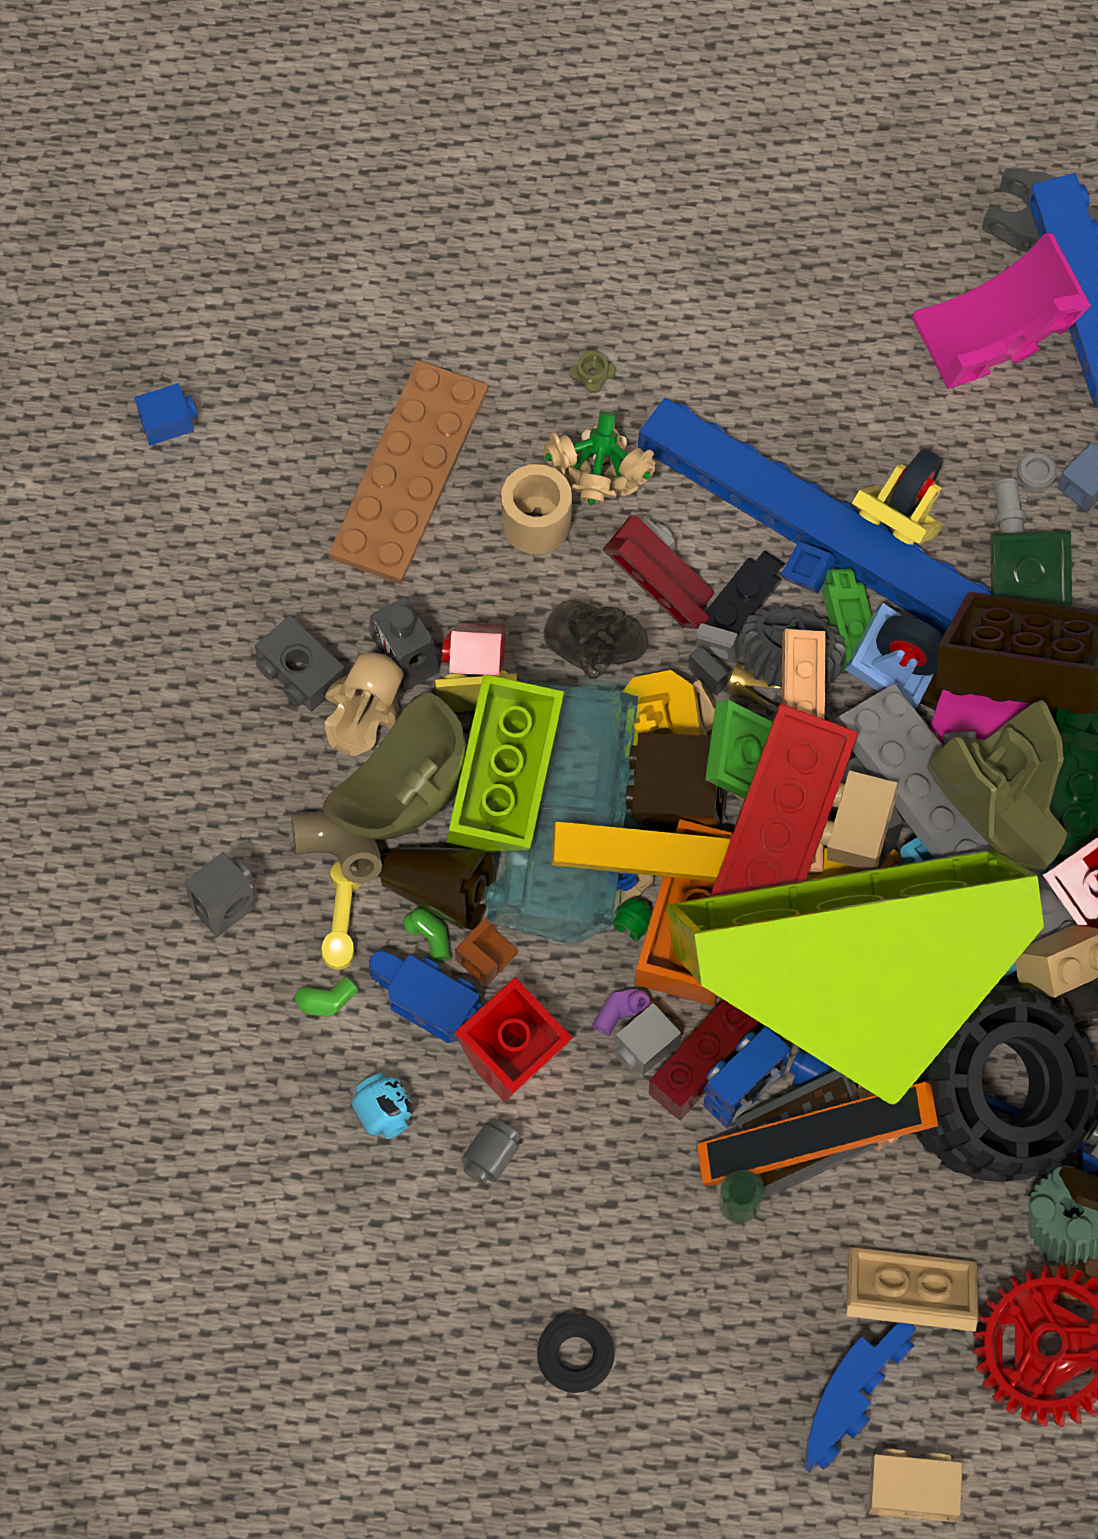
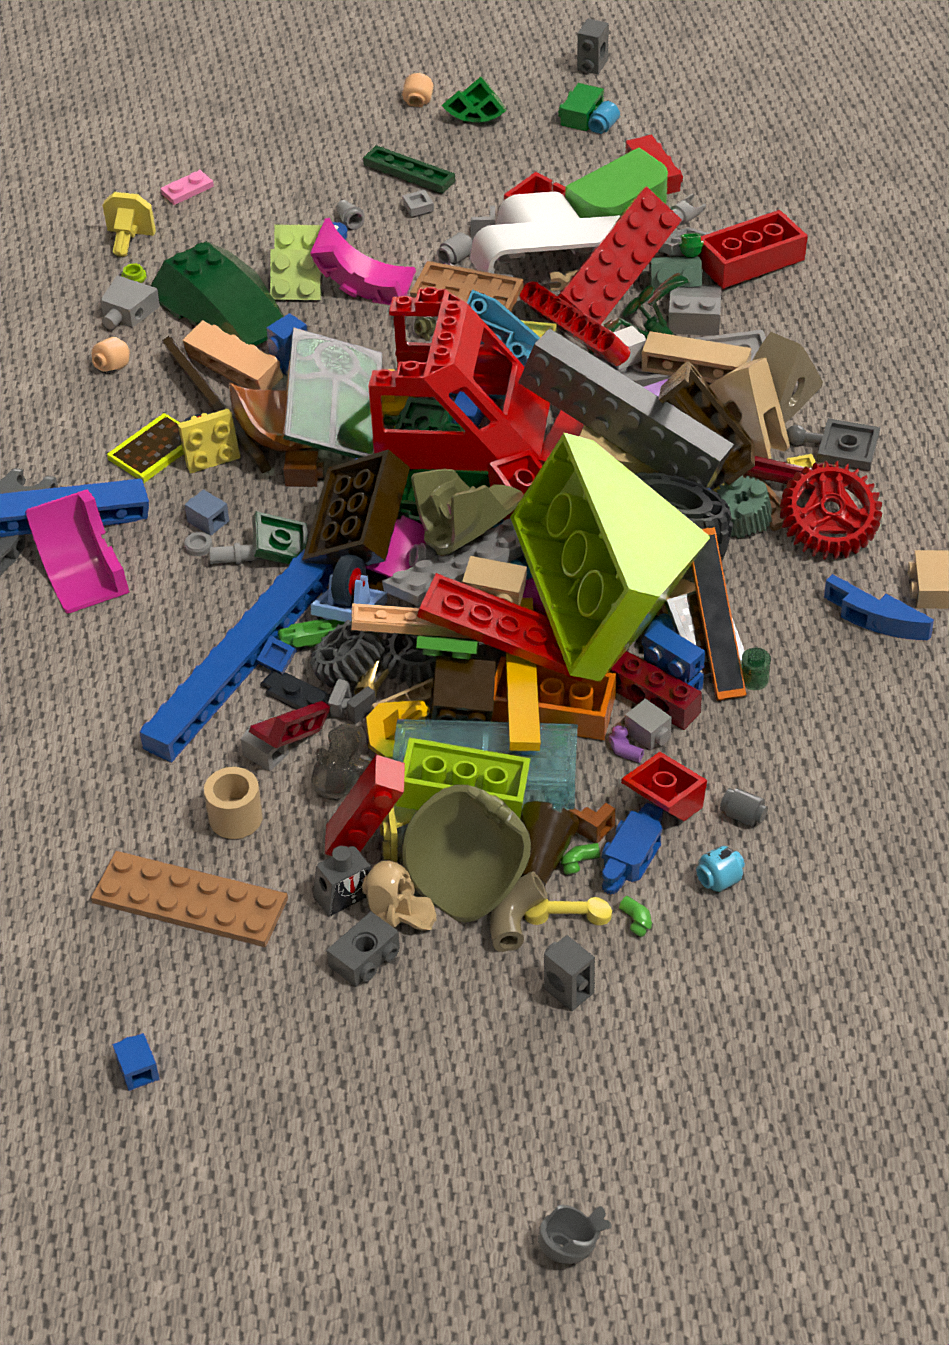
camera: 90 degrees left, 20 degrees down
black tyre [537,1314,614,1393] -> none
tan plant [543,411,656,505] -> none
olive plate [569,350,616,393] -> none
tan tile [846,1247,978,1331] -> none
light yellow plate [852,448,944,545] -> none

